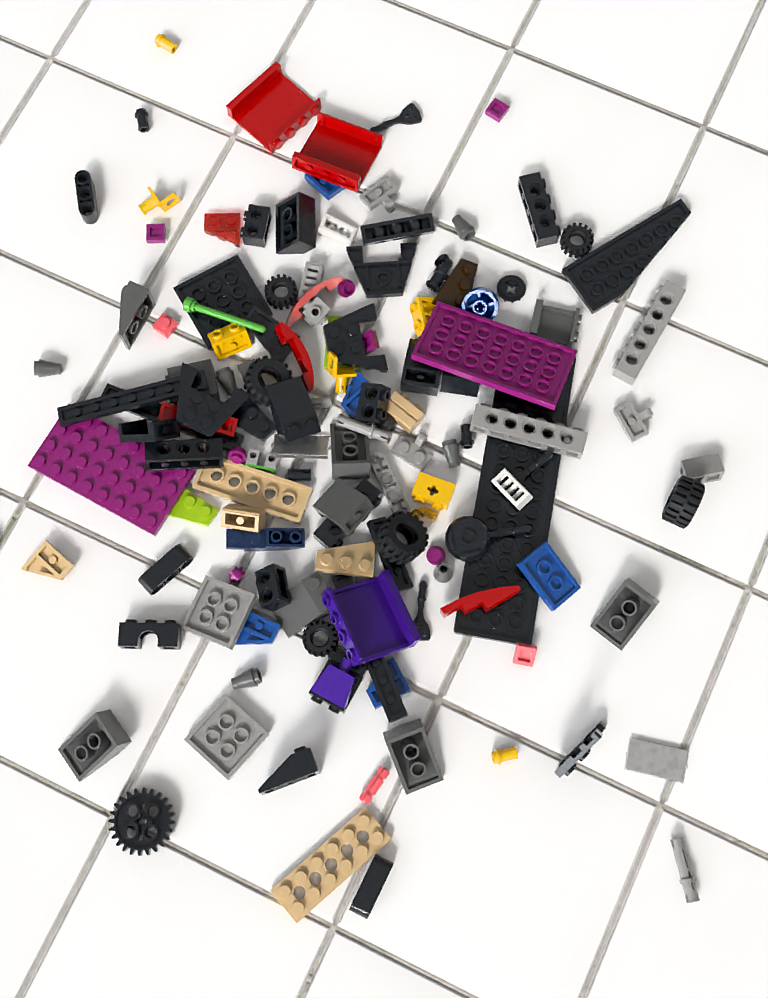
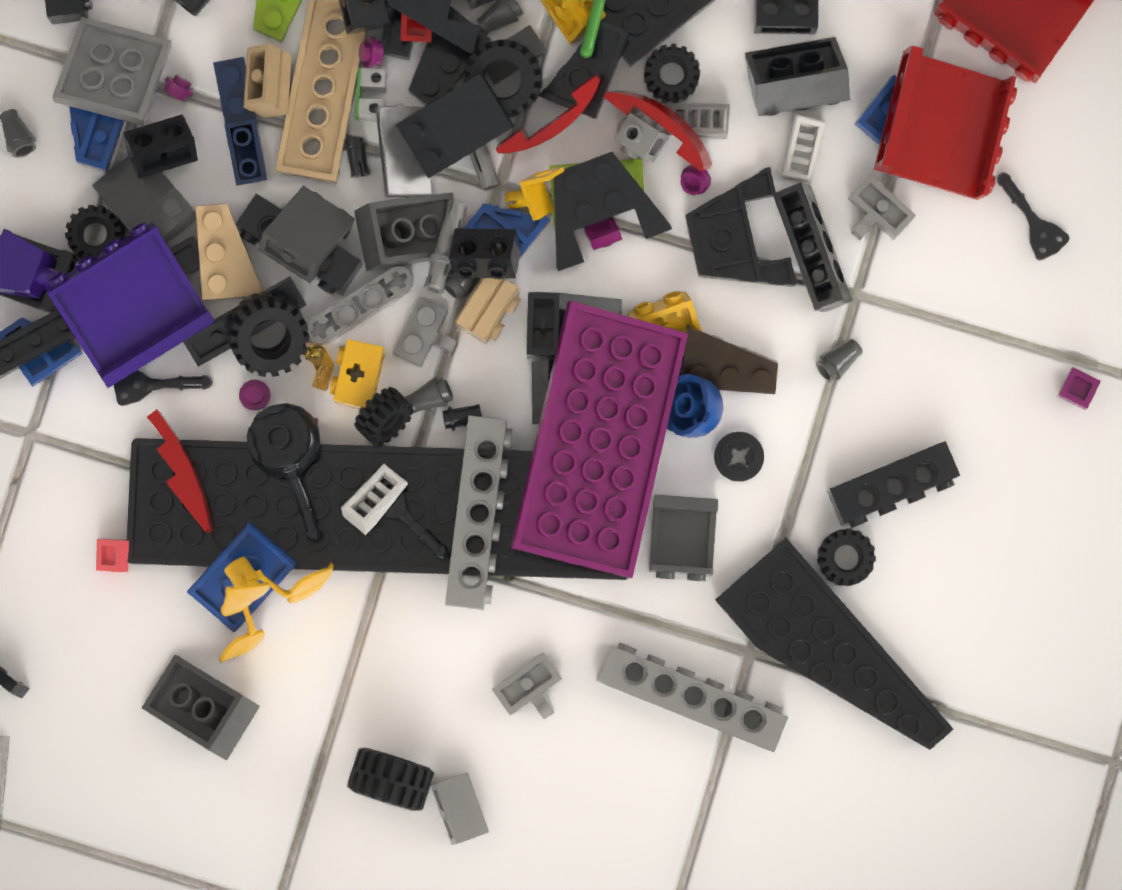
camera: 80 degrees right, 10 degrees up
black connector [425,254,453,293] -> none
dark grey cone [433,563,453,583] -> none
none -> yellow plant [219,557,334,663]
none -> black tyre [354,387,414,446]

